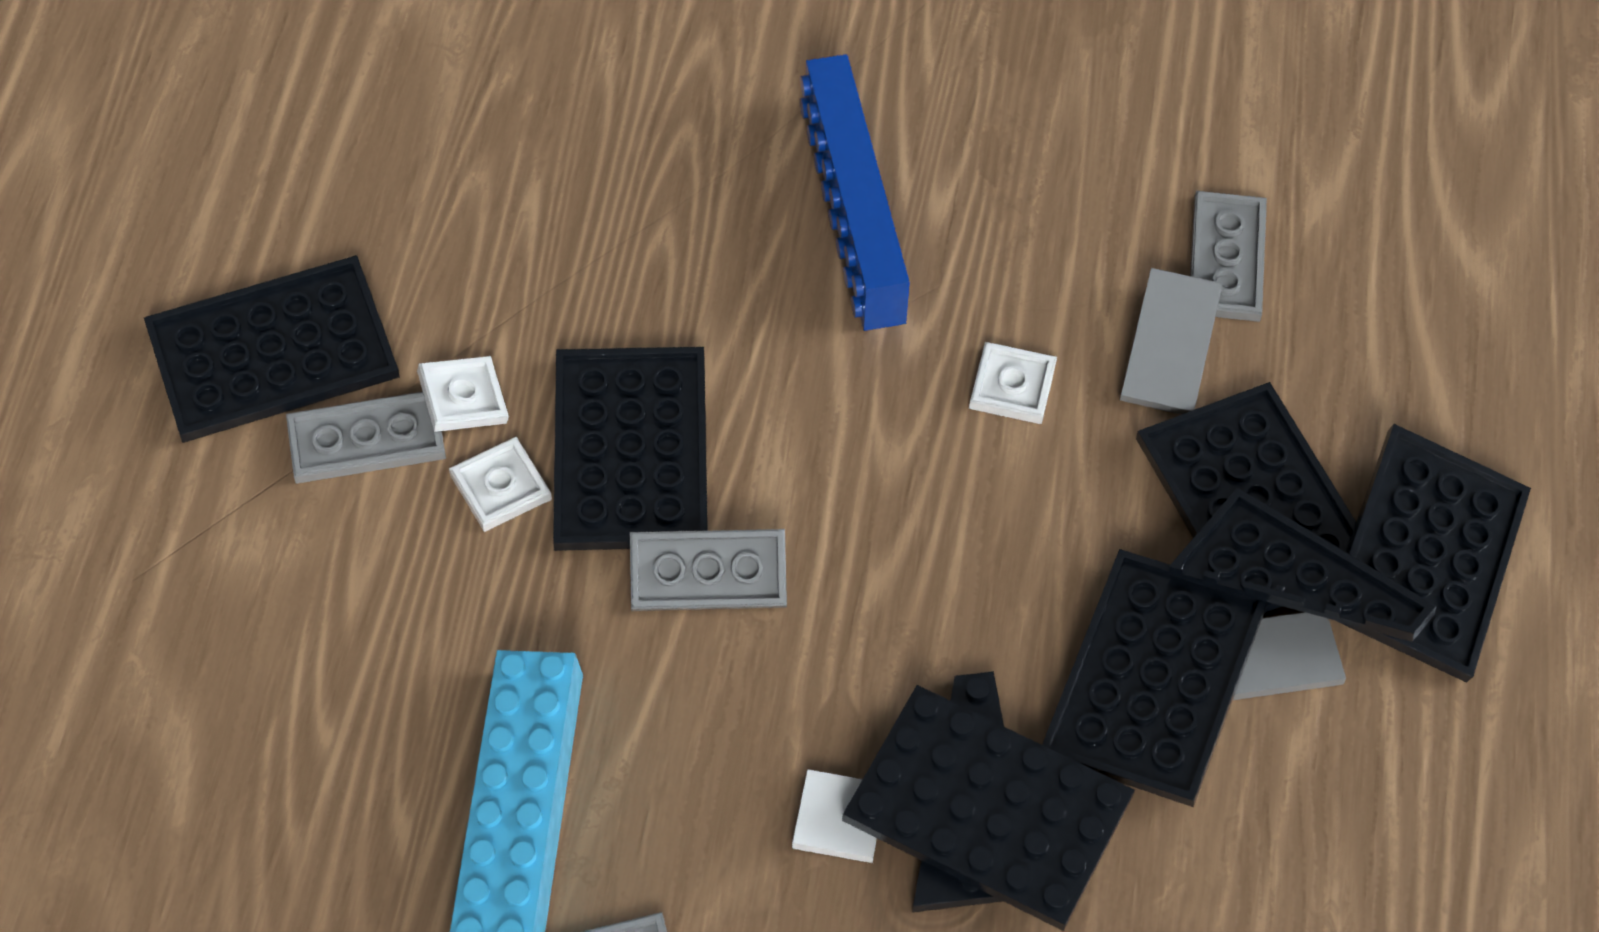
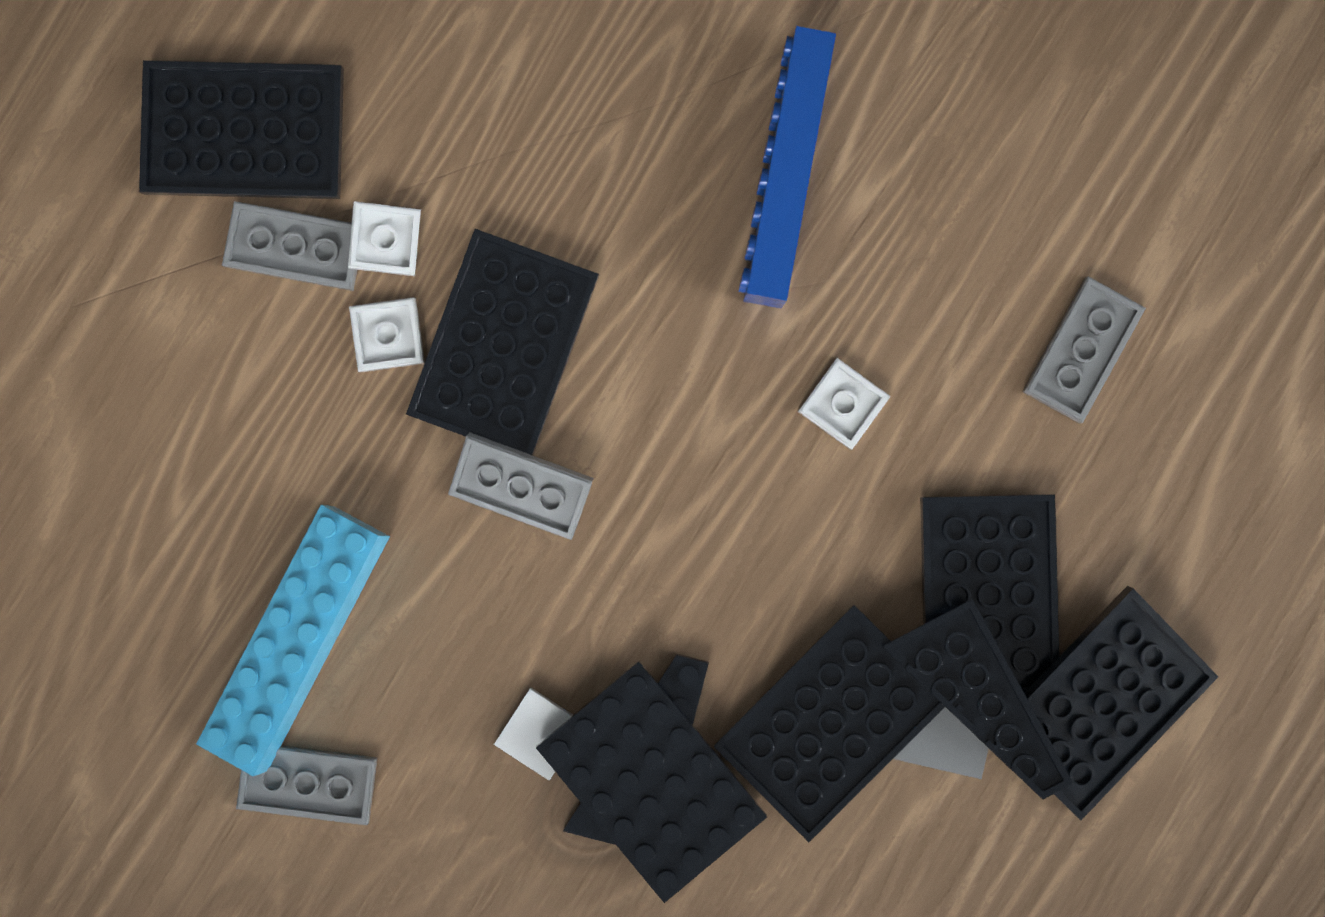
camera: 20 degrees right, 30 degrees up
light grey tile [1120,268,1223,415] -> none

